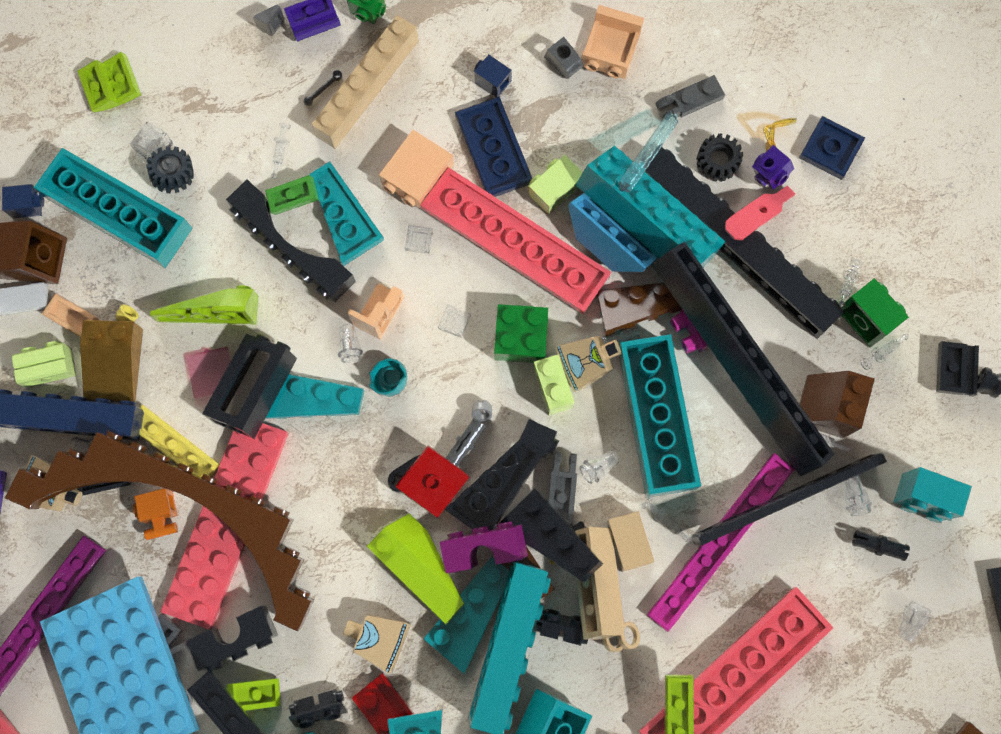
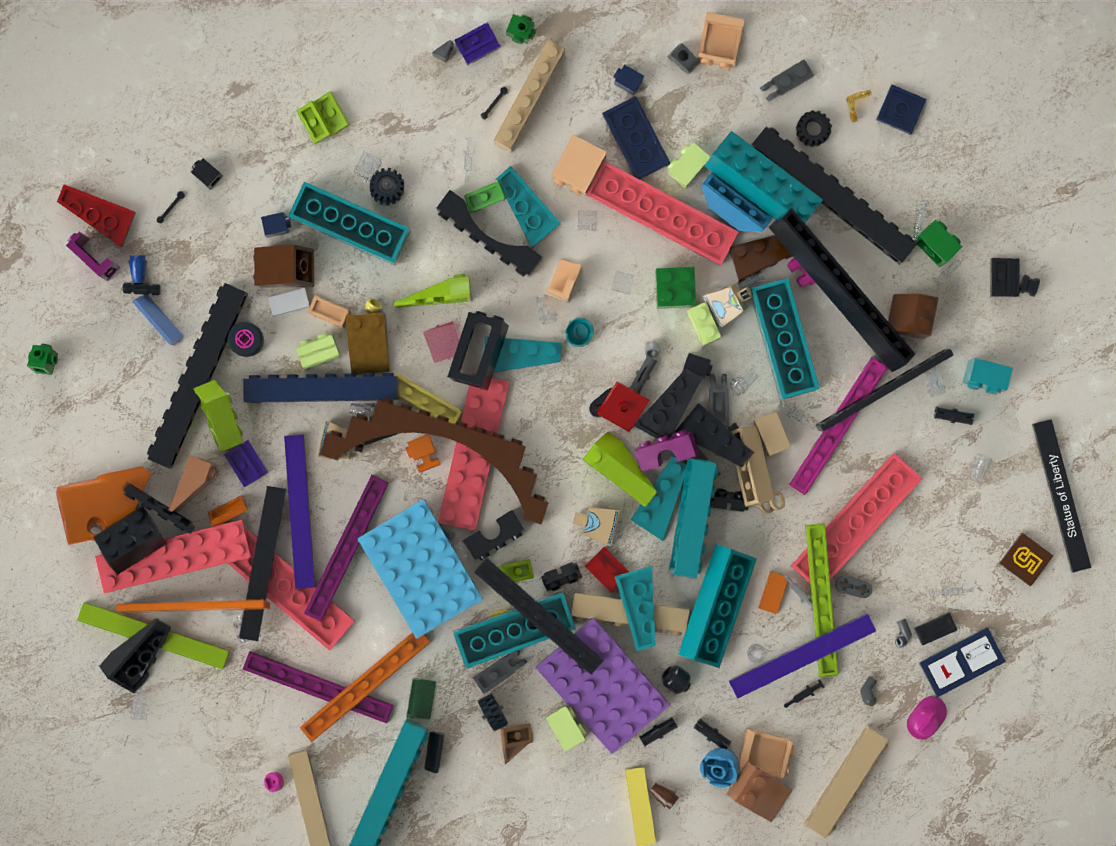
camera: 10 degrees left, 10 degrees up
clear light blue axle [618,113,678,193] -> none
coral piece [725,185,795,240] -> none
dark purple brick [752,145,794,190] -> none

